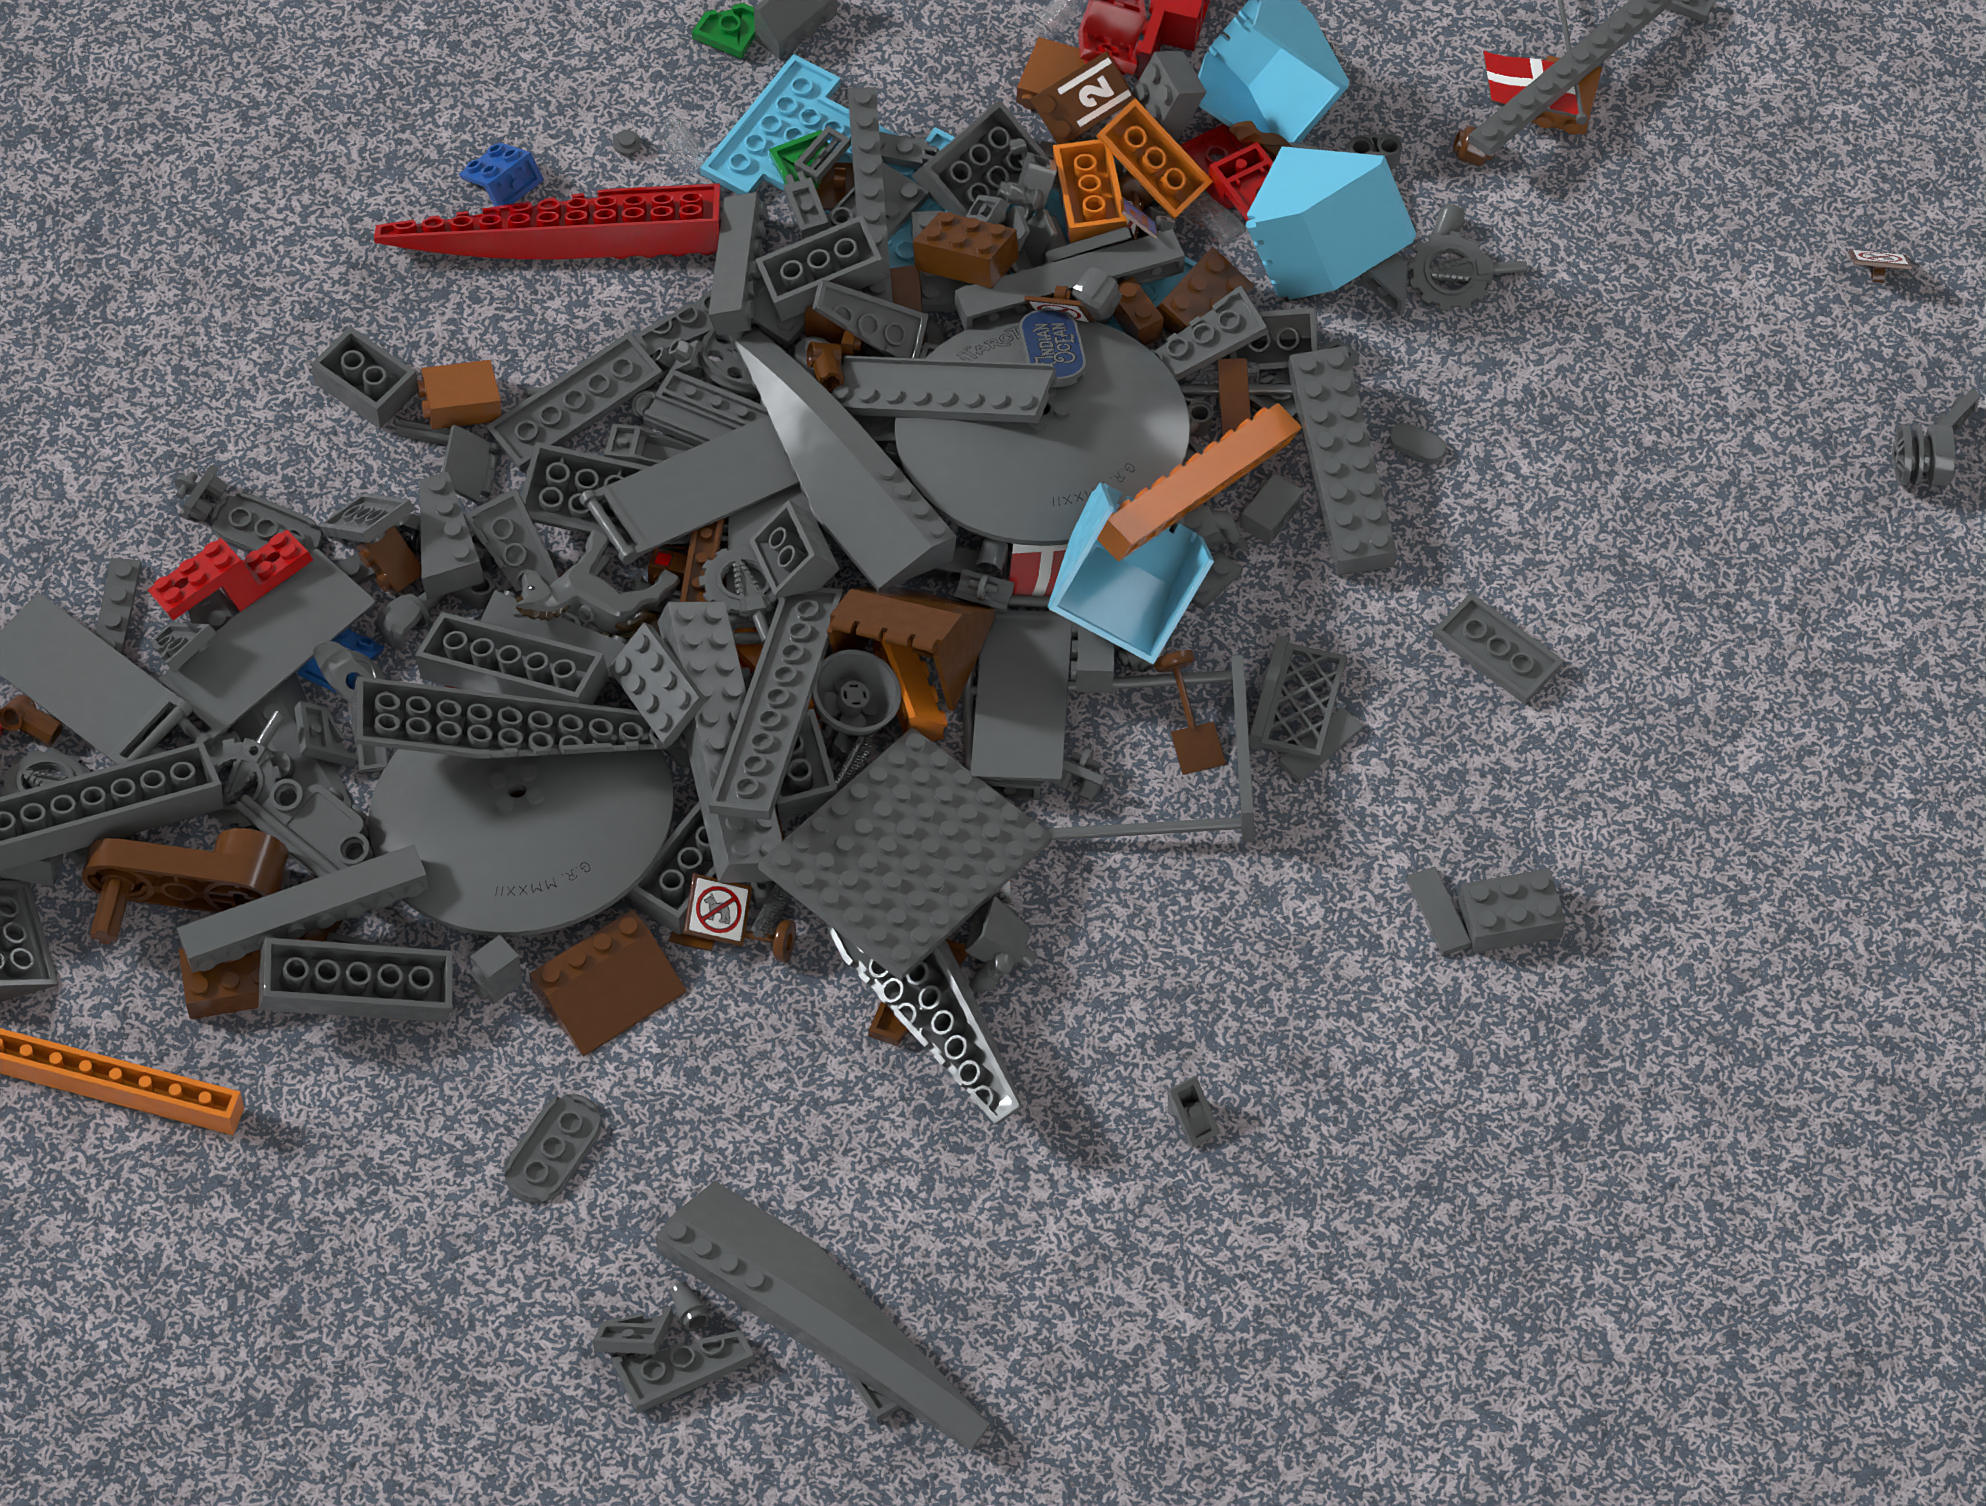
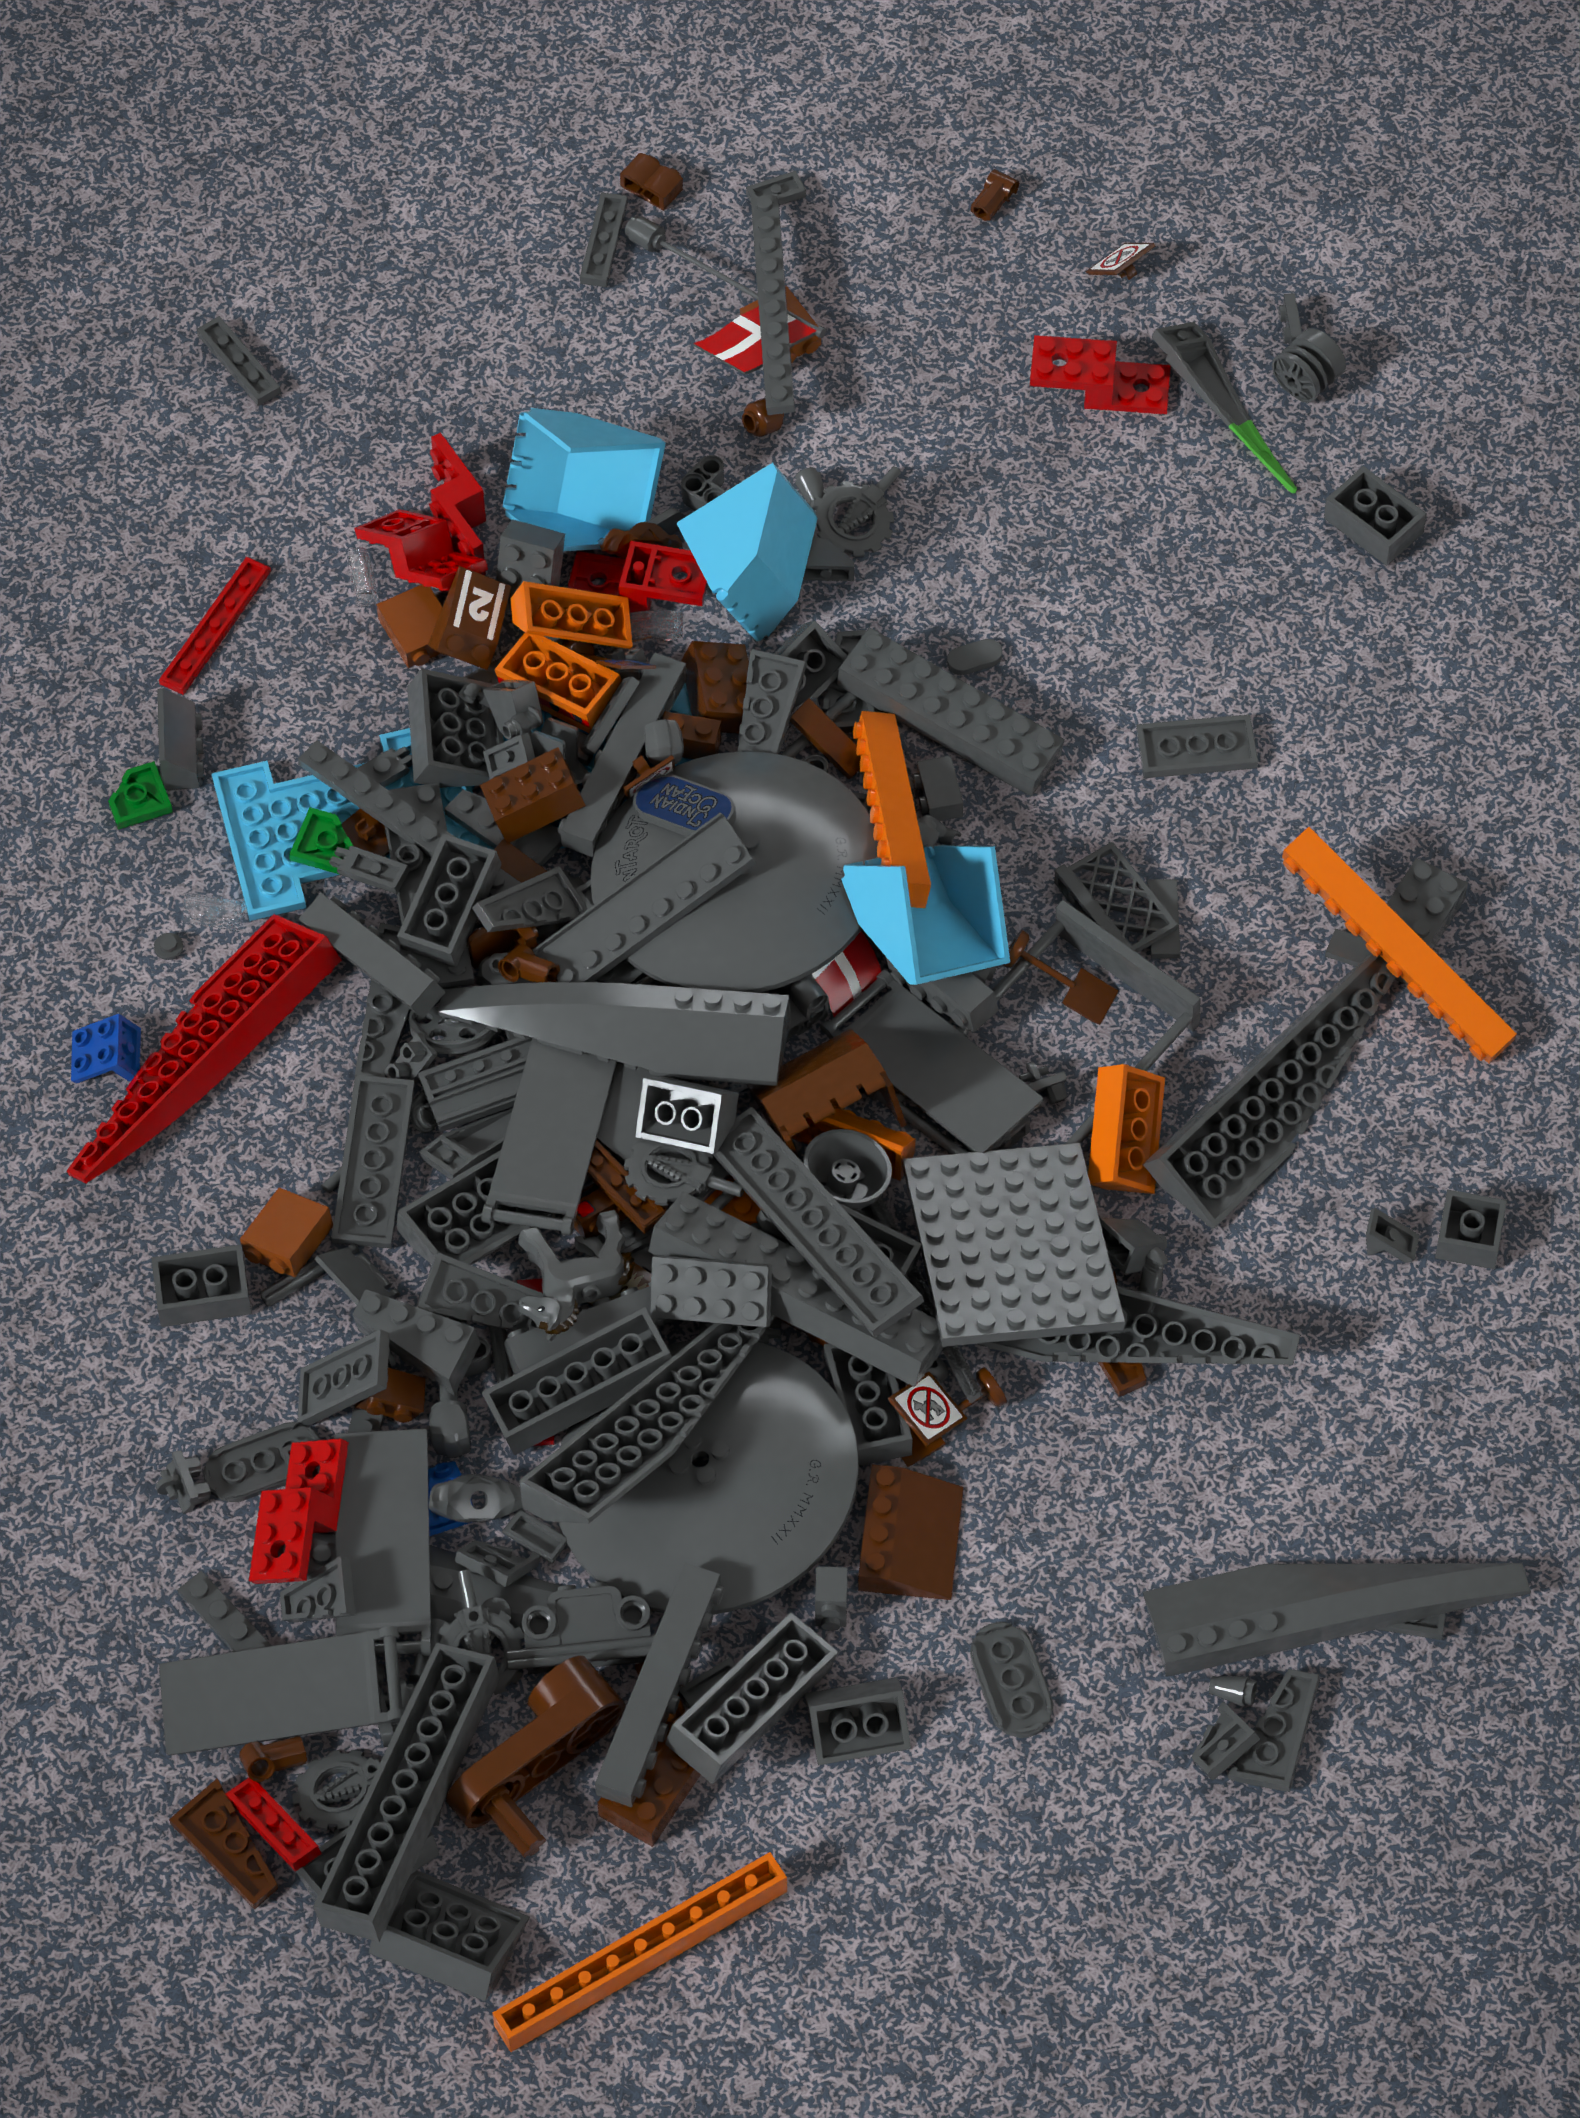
camera: 45 degrees left, 0 degrees up
dark grey tile [794,126,851,184] -> none
dark grey hips [954,569,1015,613] -> none
none -> dark grey slope [804,1677,911,1765]
none -> reddish brown piece [971,169,1020,221]
none -> red bracket [1030,335,1171,415]
none -> orange slope [1088,1064,1165,1194]
none -> dark grey wedge [1143,953,1396,1229]
none -> dark grey plate [1152,322,1297,493]
none -> orange brick [1282,827,1517,1063]
none -> dark grey brick [1324,466,1427,566]
none -> dark grey brick [1435,1189,1507,1269]

